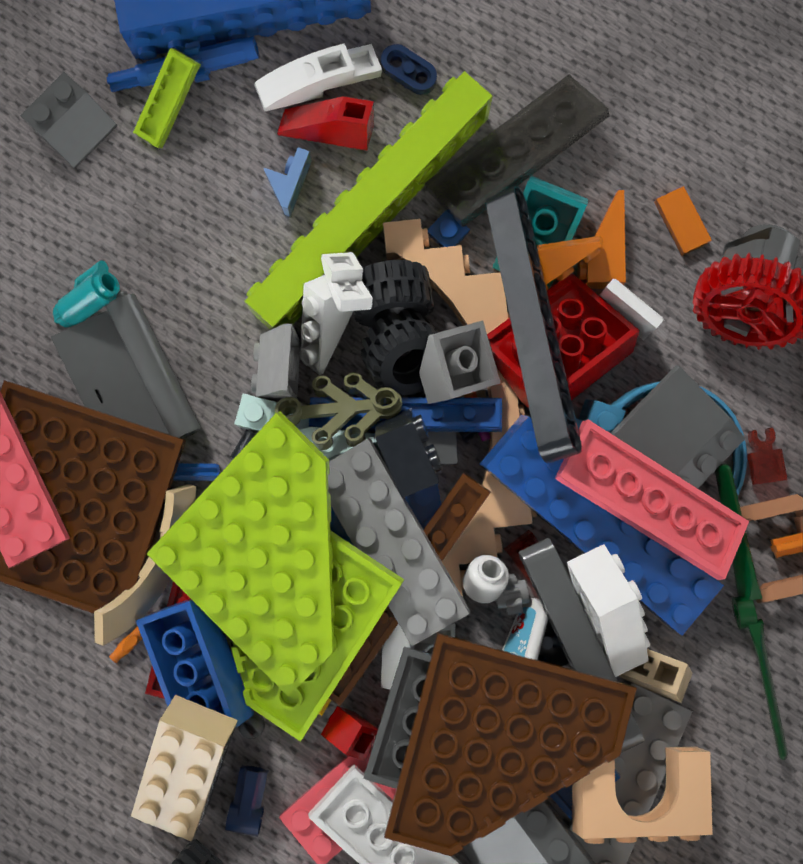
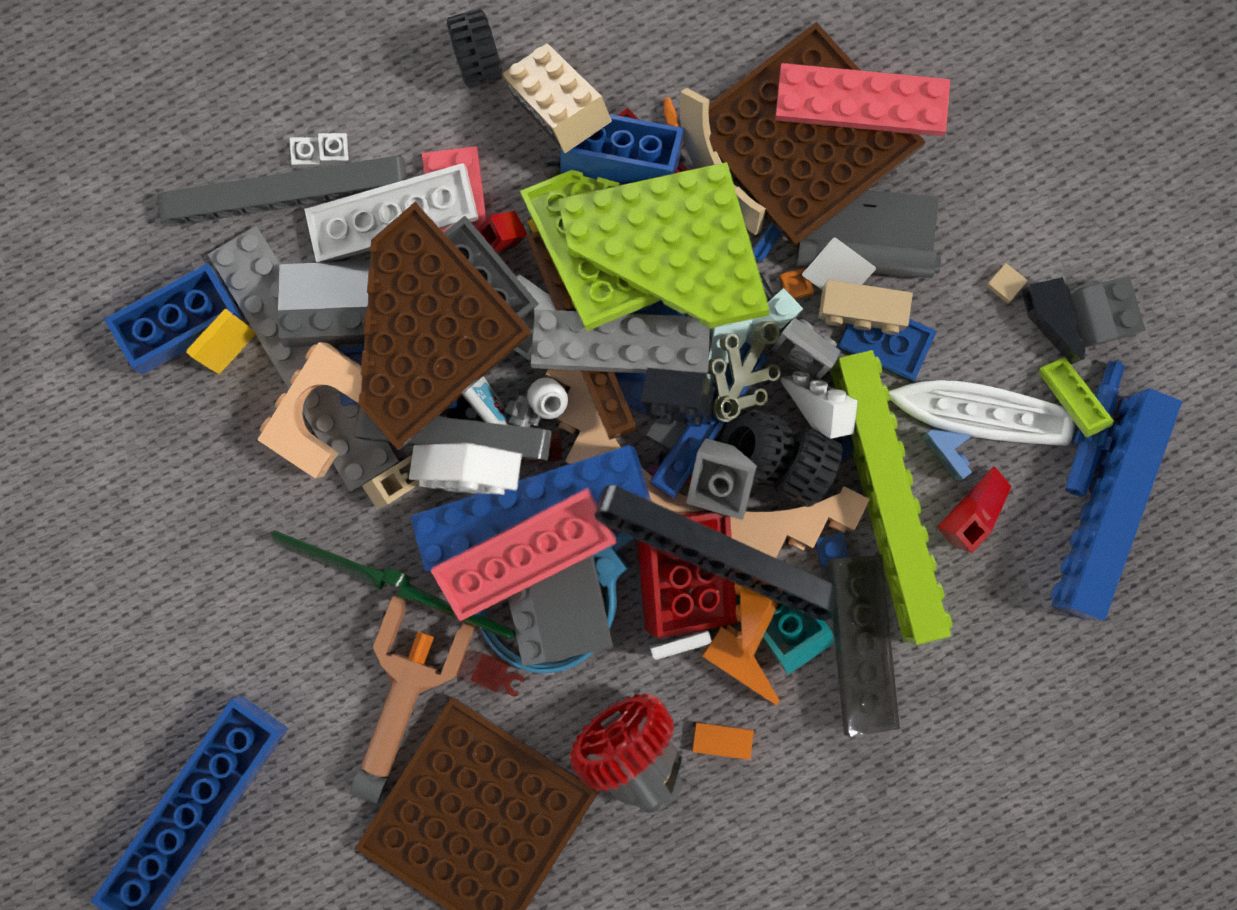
camera: 120 degrees right, 0 degrees up
teal piece [53,260,120,328] -> none
dark blue piece [225,765,269,837] -> none
white slope [255,43,382,112] -> none
white slope [321,252,373,312] -> none
dark blue plate [381,44,437,95] -> none
none -> orange tile [779,267,814,300]
none -> white sticker [802,237,876,290]
none -> tan brick [818,280,913,335]
none -> blue tile [836,318,937,383]
none -> white piece [889,380,1075,446]
none -> tan tile [986,263,1028,303]
none -> black slope [1021,277,1085,364]

